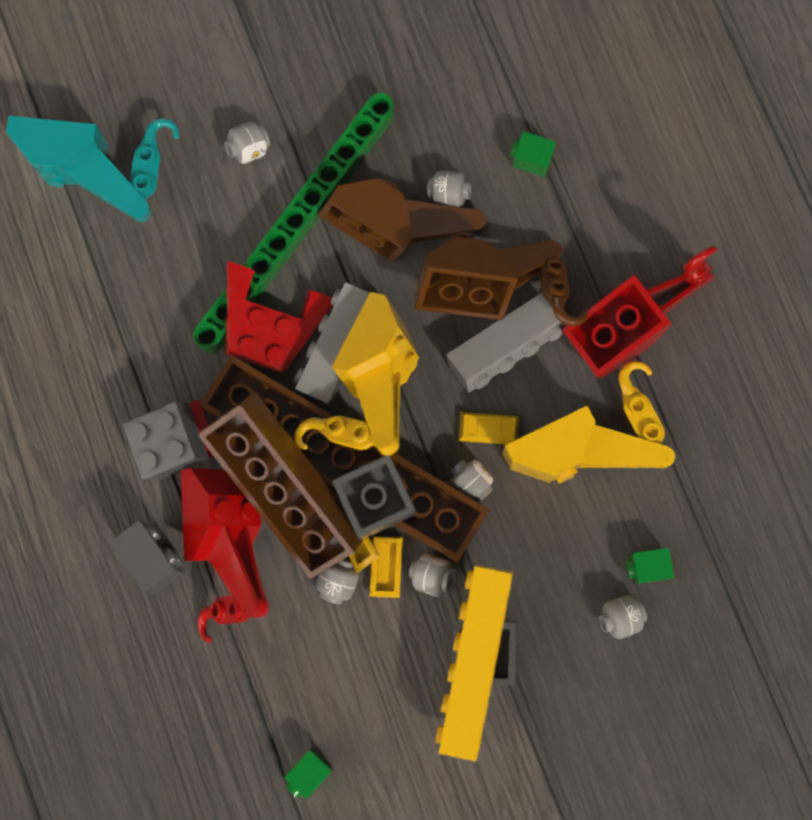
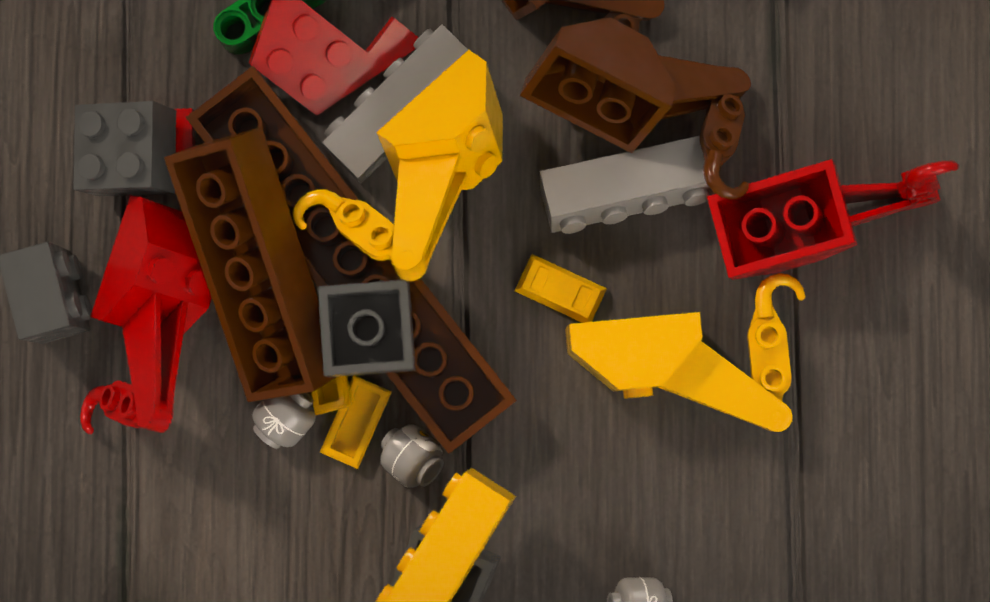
camera: 15 degrees right, 5 degrees up
light grey head [449,459,493,503] -> none
green brick [626,548,674,585] -> none

